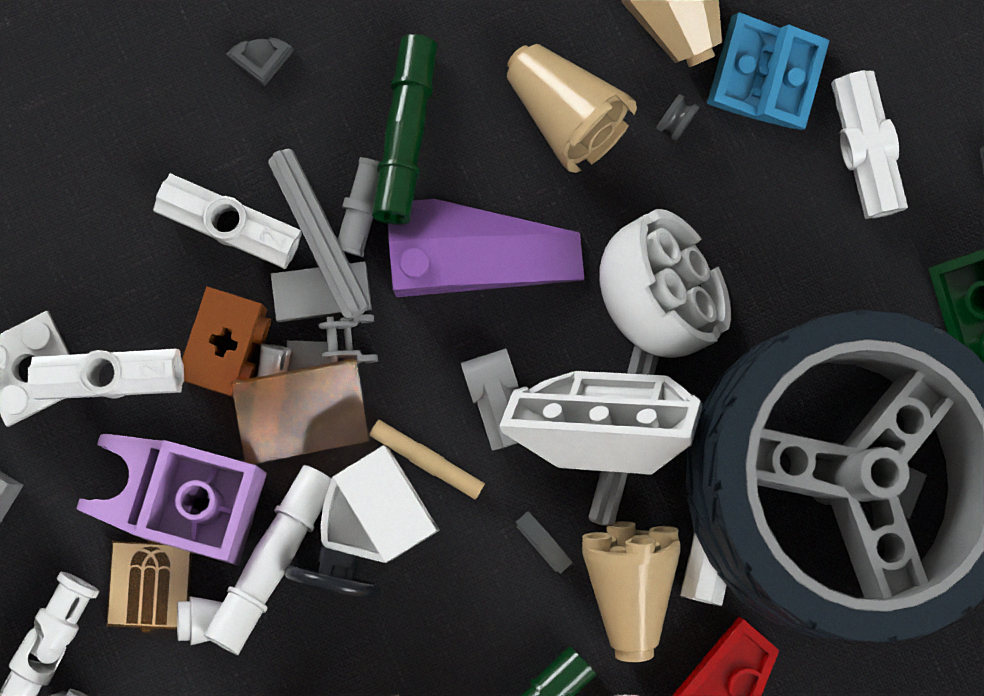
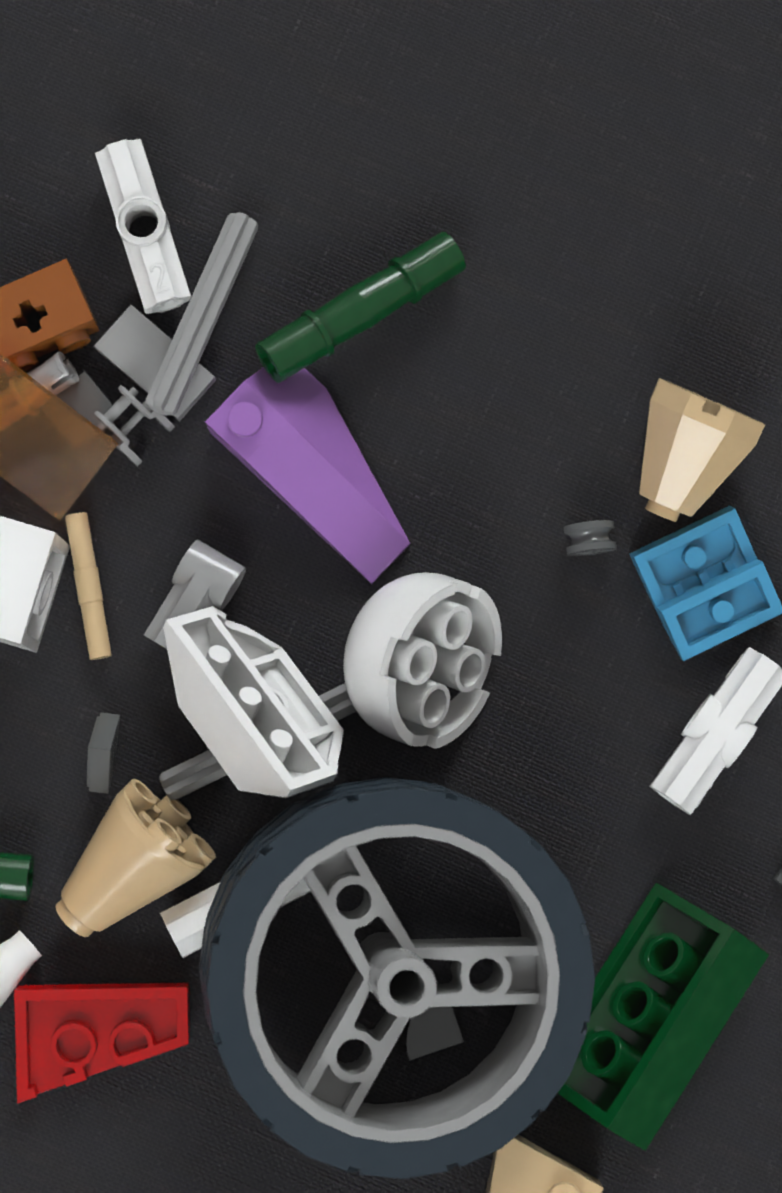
camera: 50 degrees right, 0 degrees up
dark grey tile [226,38,294,86] -> none
light grey pin [337,157,379,257] -> none
tan cone [507,44,637,173] -> none

